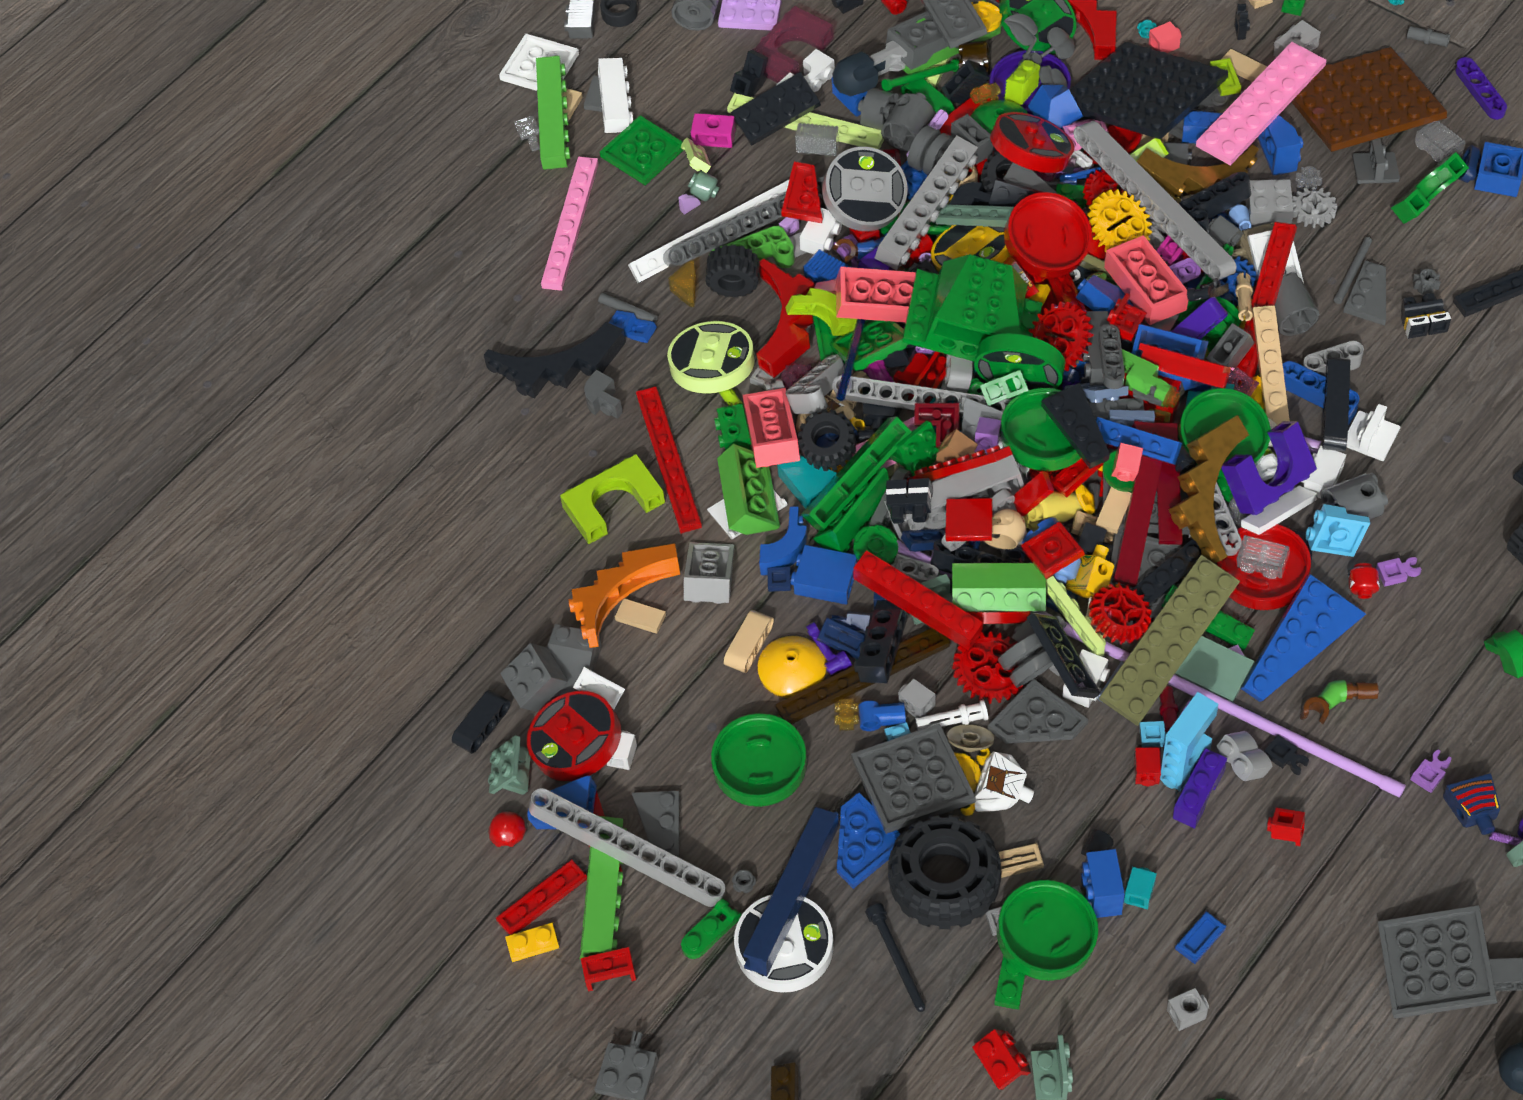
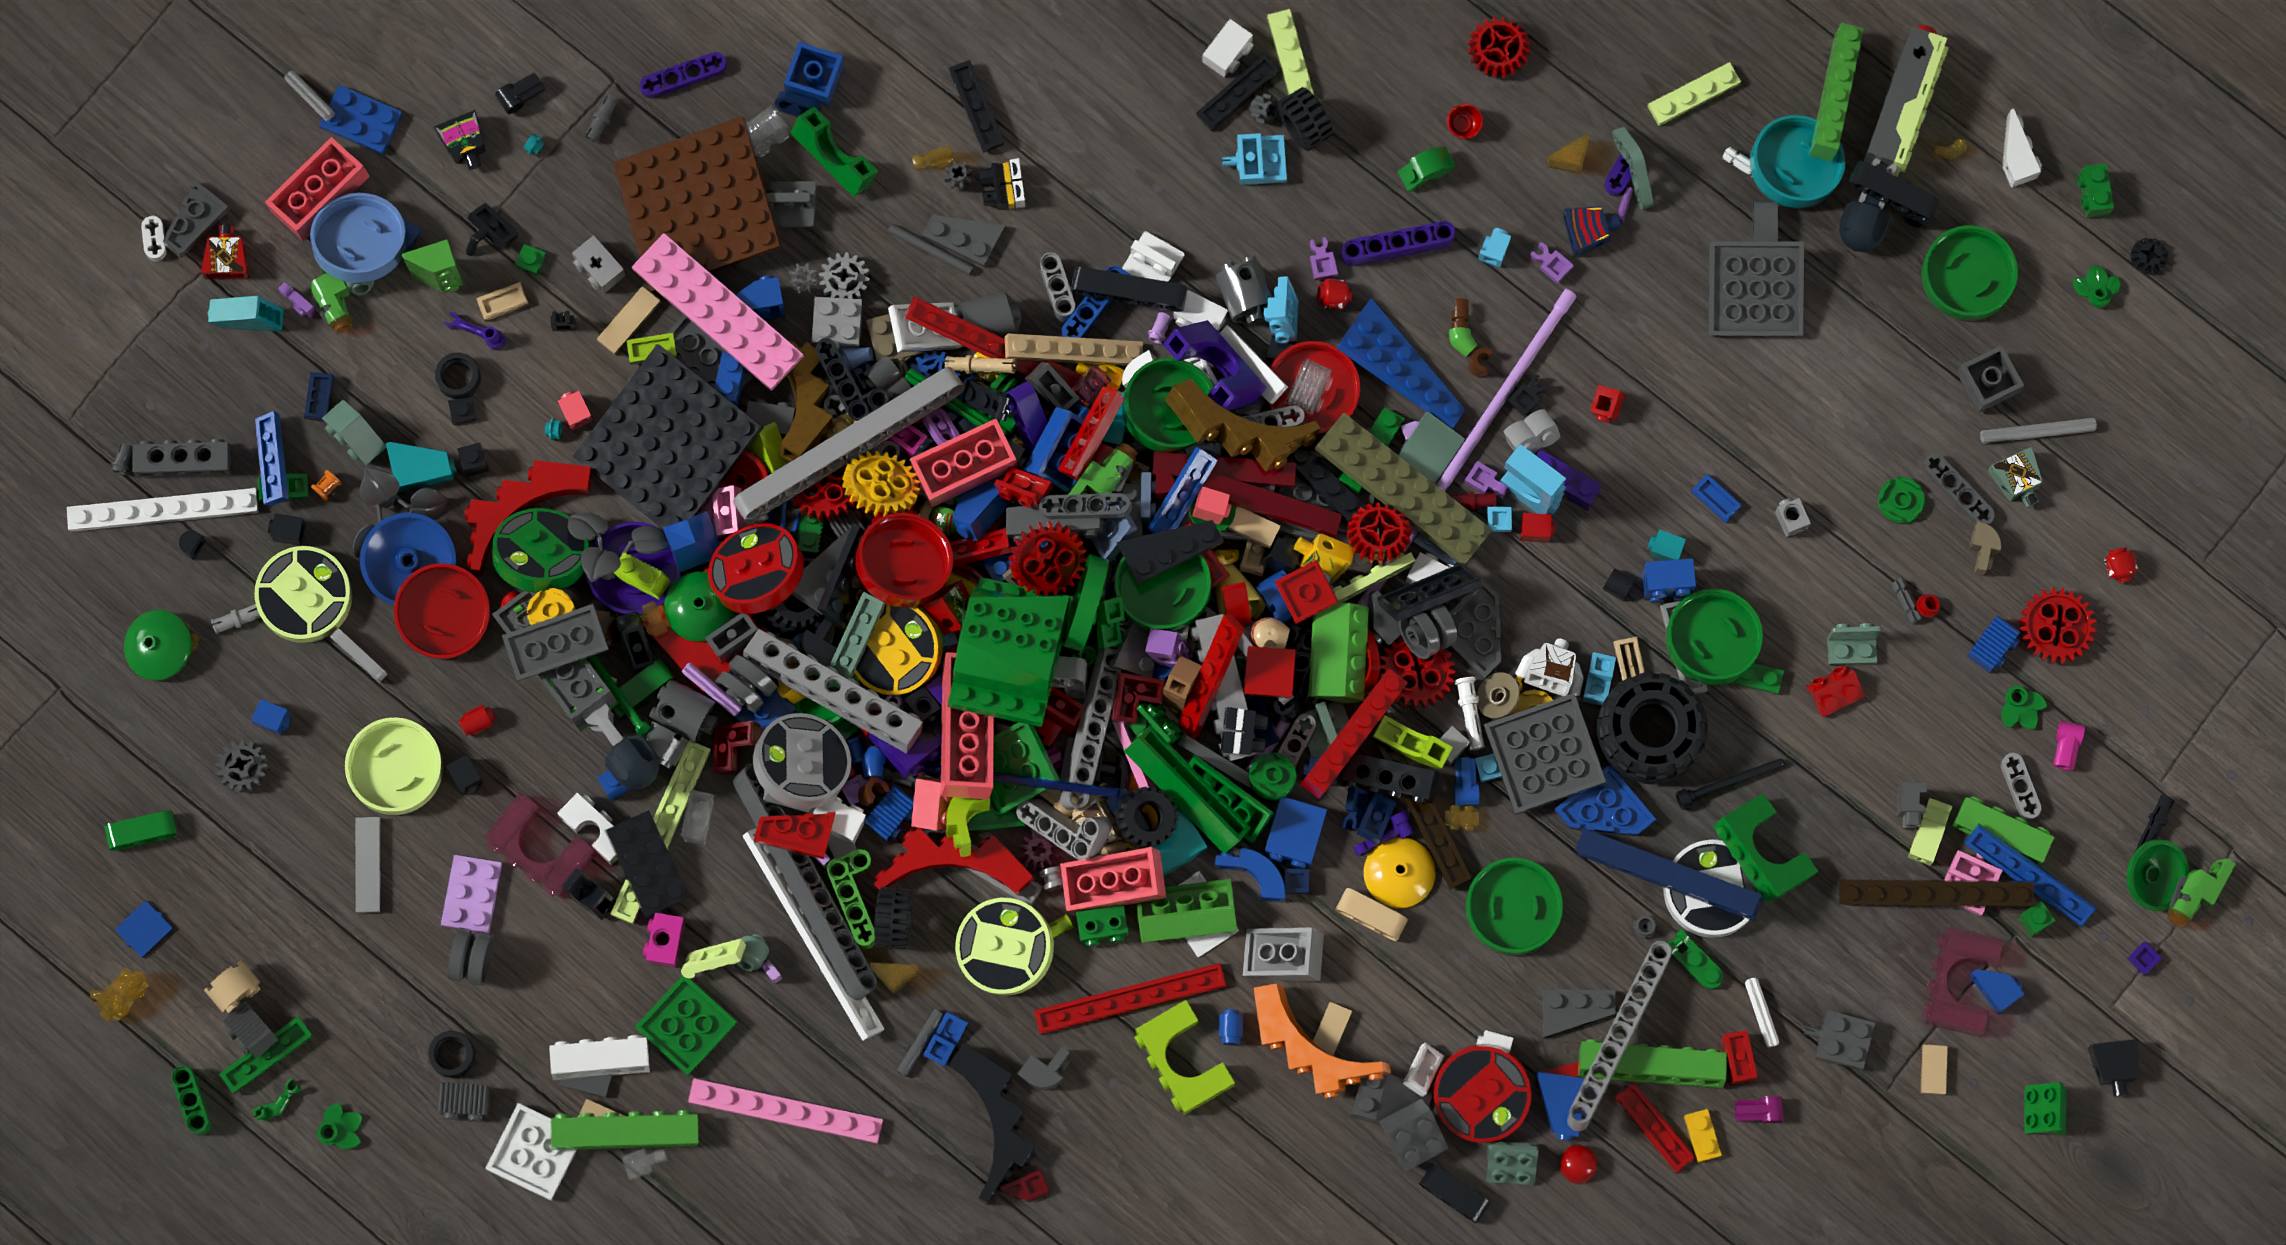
camera: 95 degrees left, 20 degrees up
none -> clear yellow plate [912,145,953,170]
none -> dark red tile [1000,1169,1050,1202]
none -> blue brick [1219,1009,1243,1045]
none -> medium azure plate [1222,133,1287,185]
none -> dark purple beam [1342,221,1455,266]
none -> lime arch [1372,715,1453,768]
none -> medium azure brick [1478,228,1511,268]
none -> medium azure slope [1582,652,1616,706]
none -> green arch [1713,793,1818,905]
none -> magenta piece [1735,1096,1784,1123]
none -> white axle [1745,977,1779,1048]

